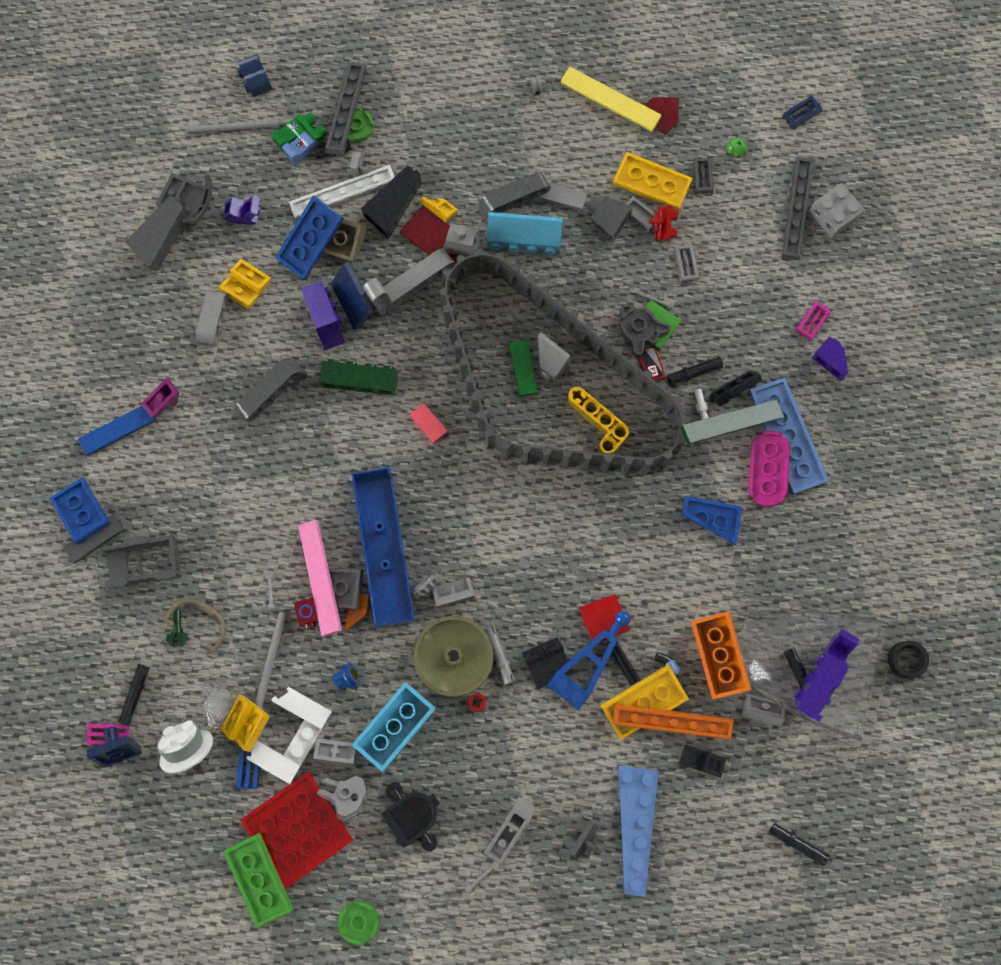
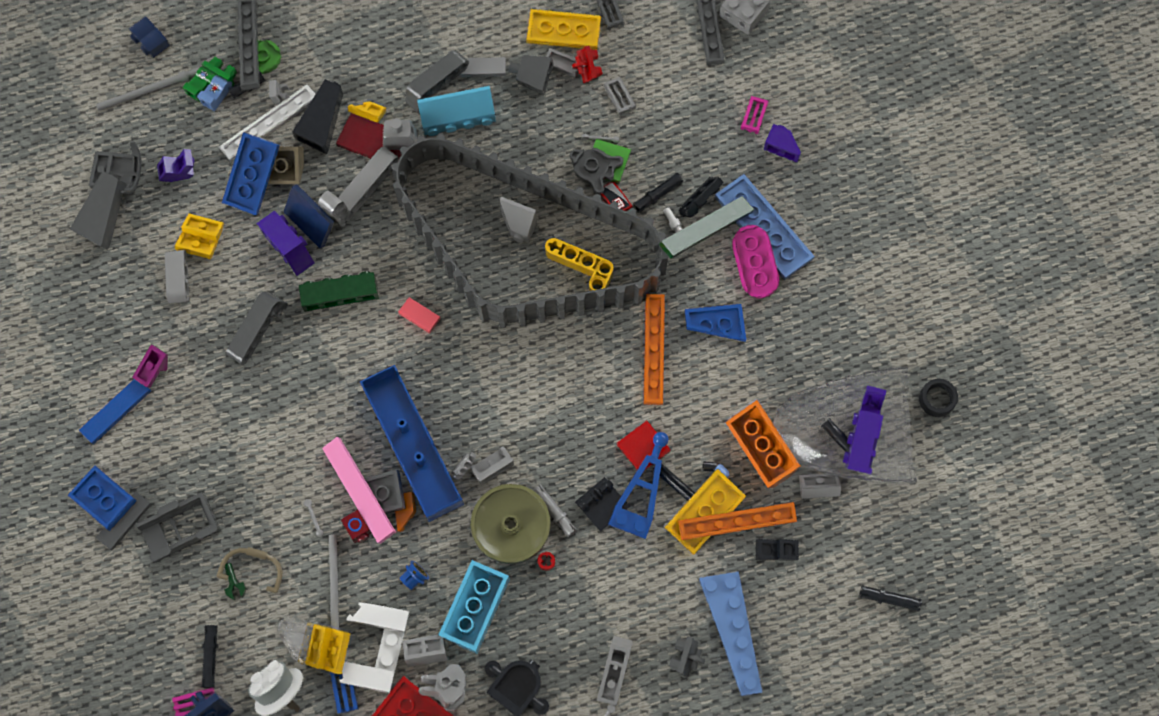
camera: 15 degrees left, 5 degrees down
green tile [509,340,538,397] -> none
none -> orange tile [644,294,665,405]

